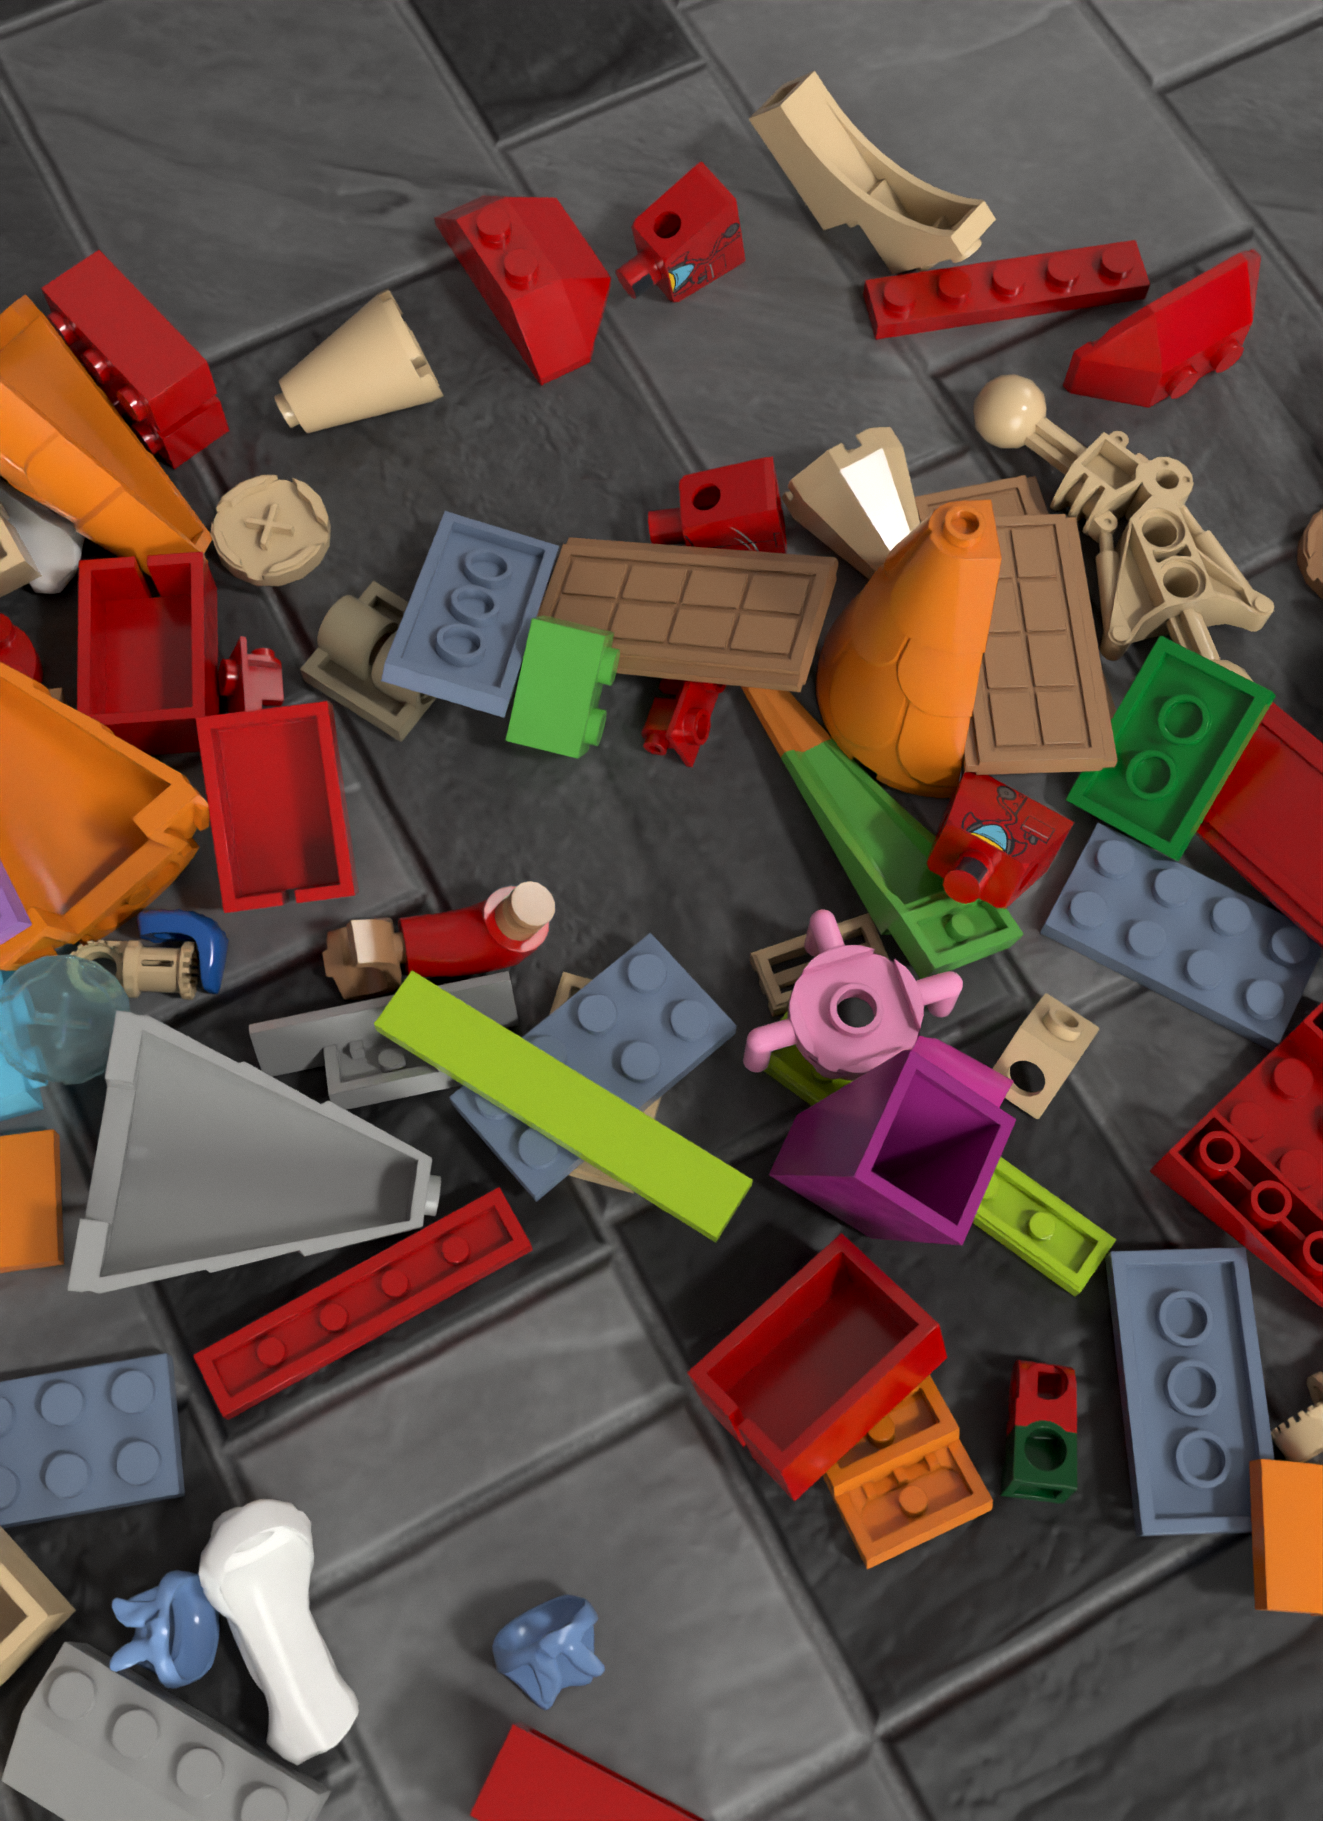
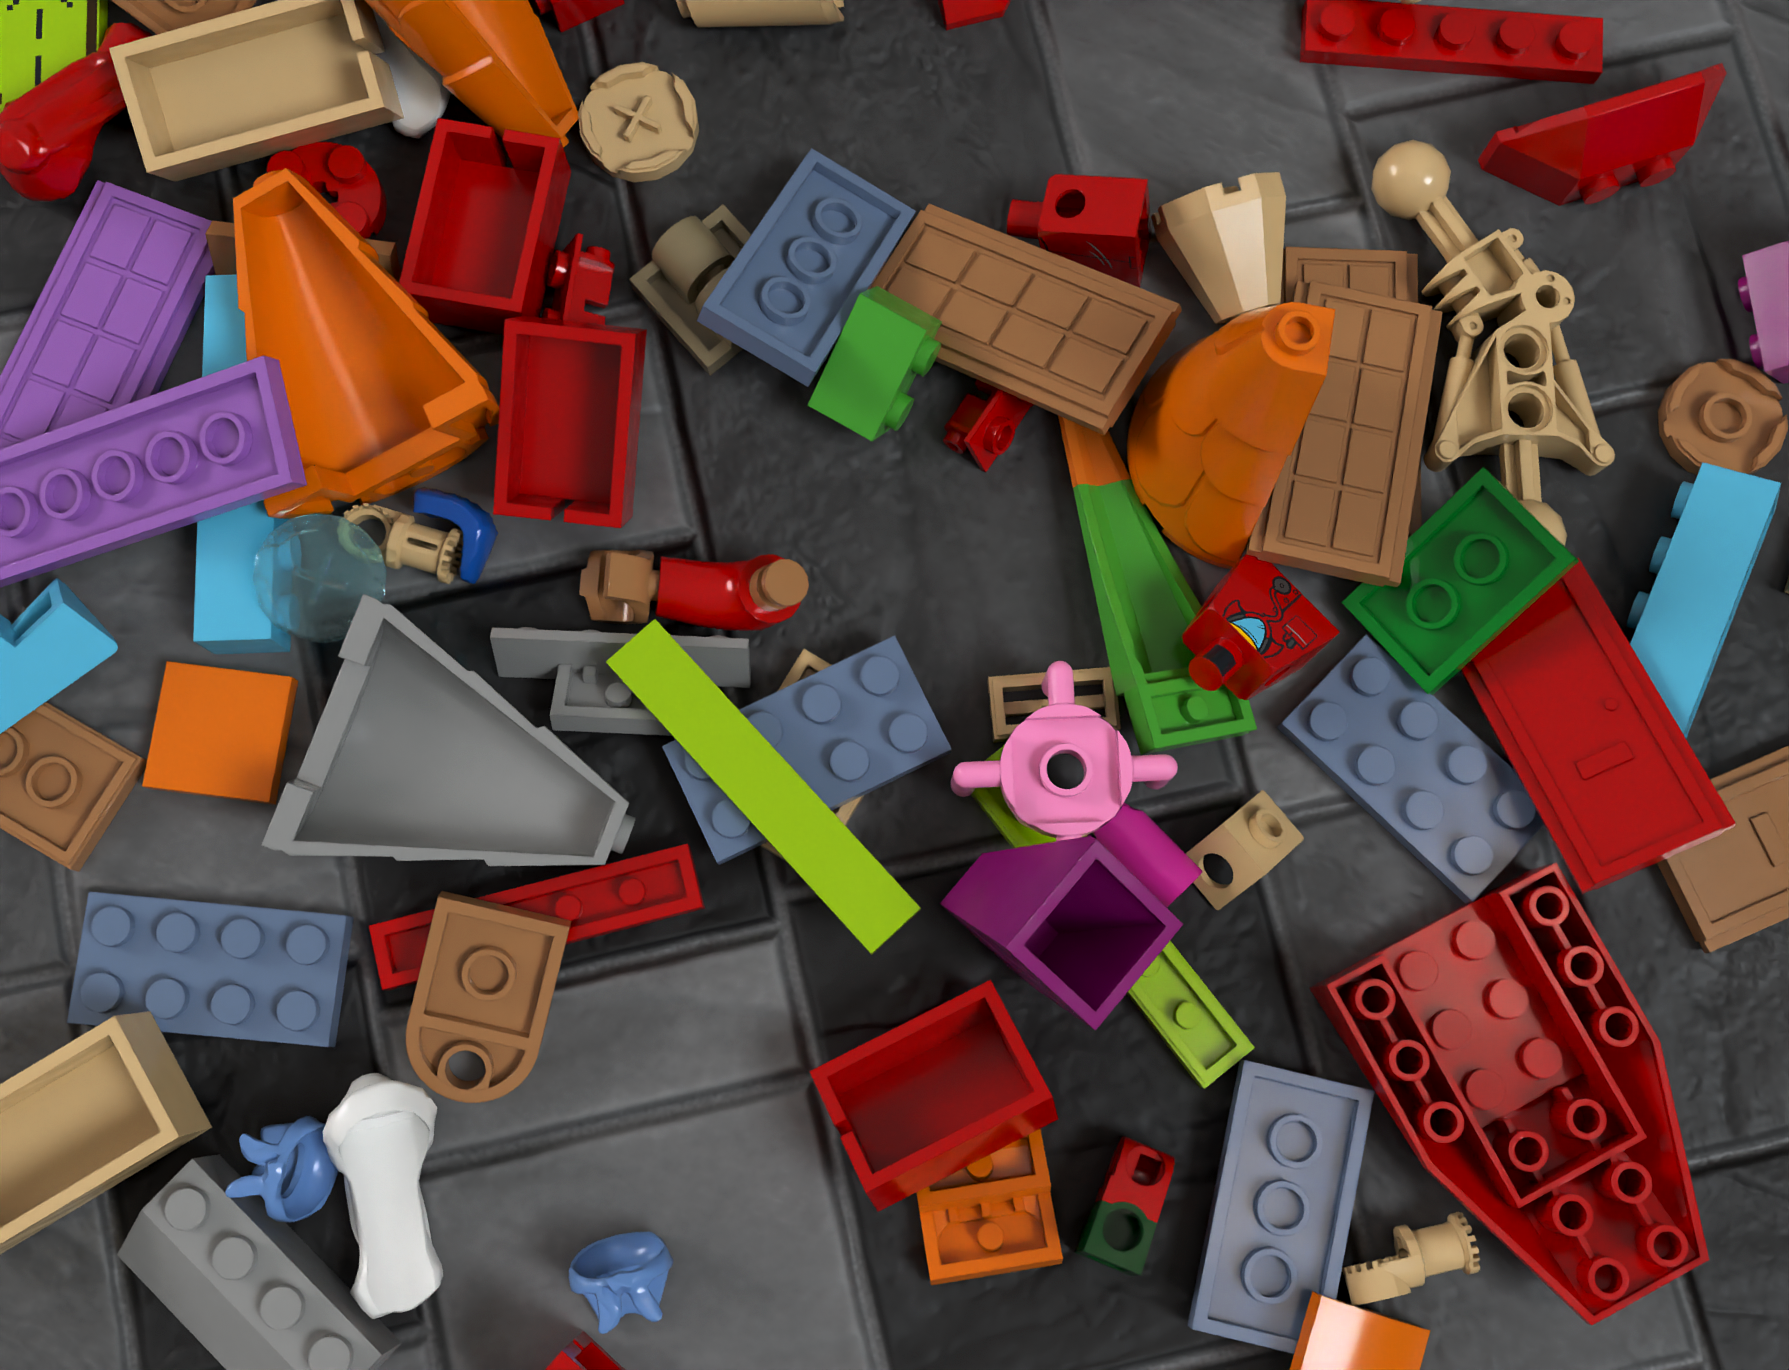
camera: 15 degrees right, 10 degrees up
none -> medium nougat tile [405,891,572,1103]

